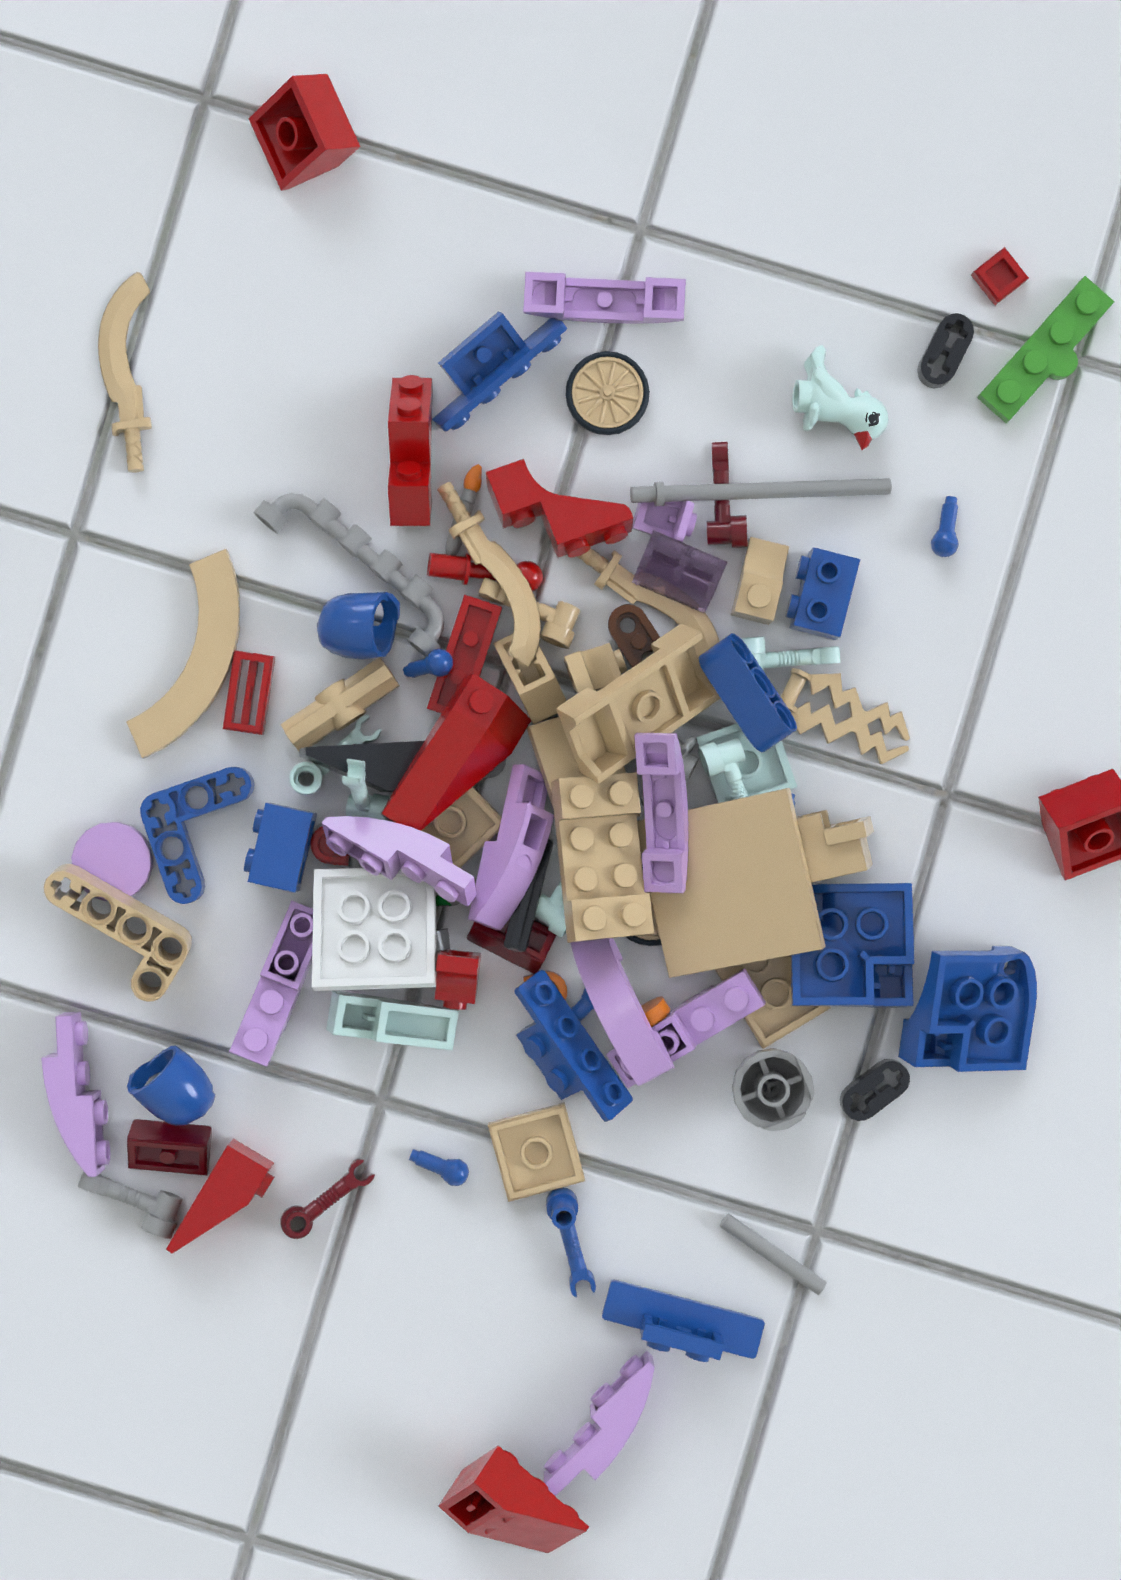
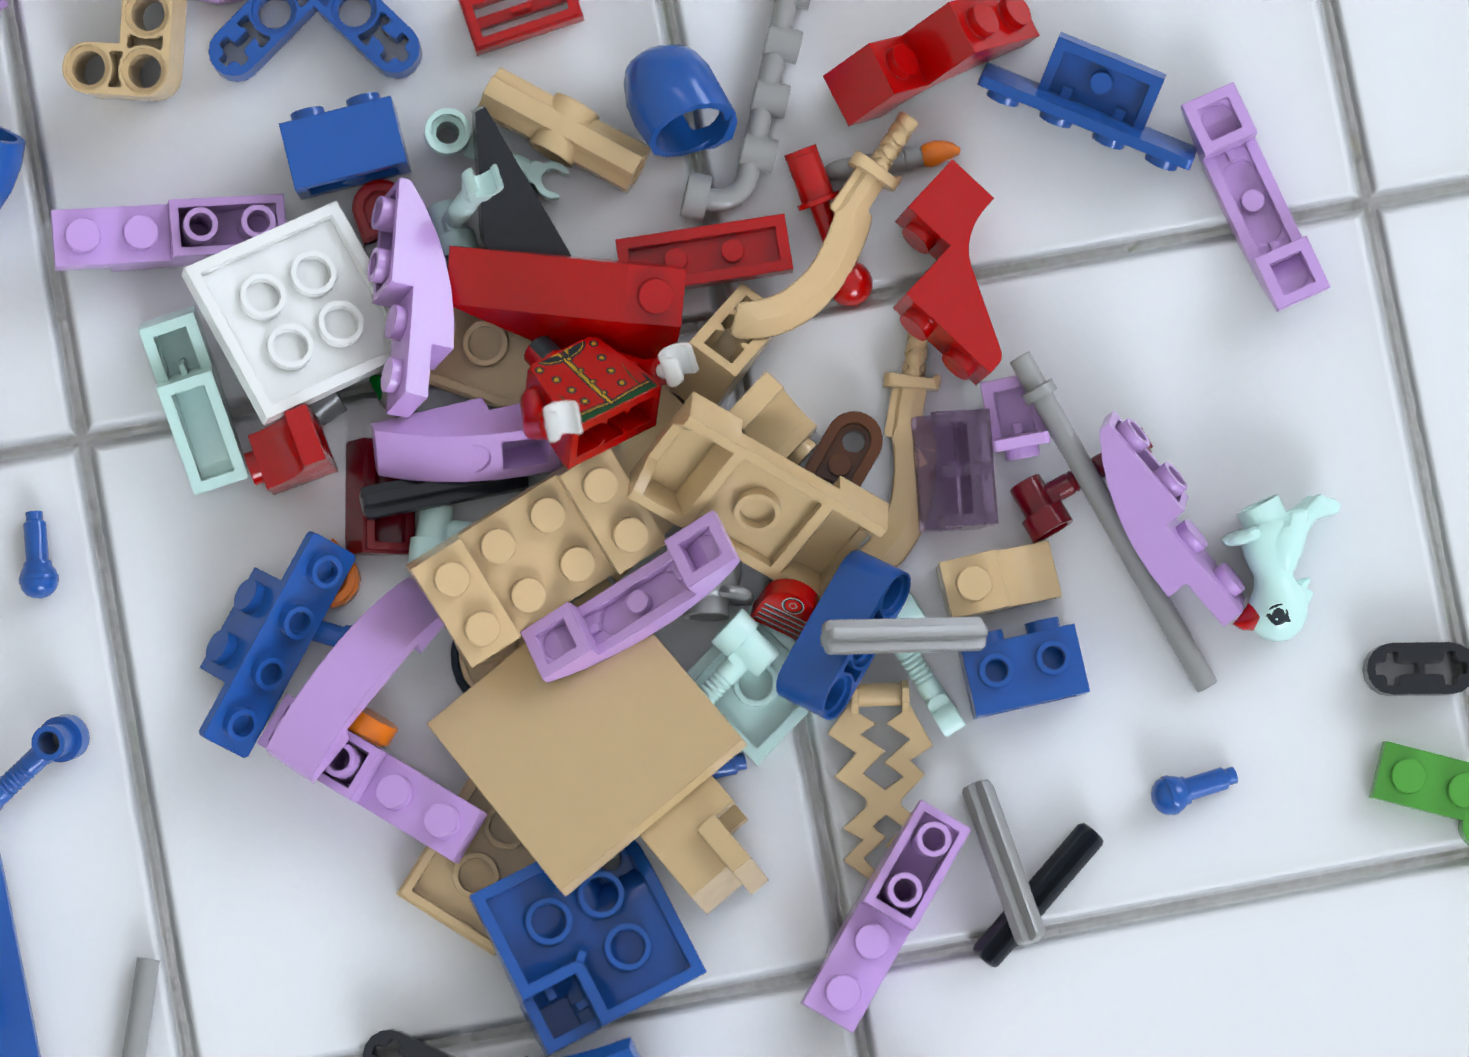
camera: 65 degrees right, 5 degrees down
blue piece [403,649,453,678] -> none
tan brick [478,578,580,649] -> none
tan tile [488,1102,585,1202] -> none
tan wheel [565,351,650,435] -> none
light grey cylinder [732,1048,814,1131] -> none
none -> red torso [520,336,699,469]
none -> red tile [750,579,819,640]
none -> lavender slope [800,800,971,1033]
none -> light grey axle [820,616,988,655]
none -> light grey axle [962,779,1046,946]
none -> black axle [973,823,1104,968]
none -> lavender slope [1099,410,1245,627]

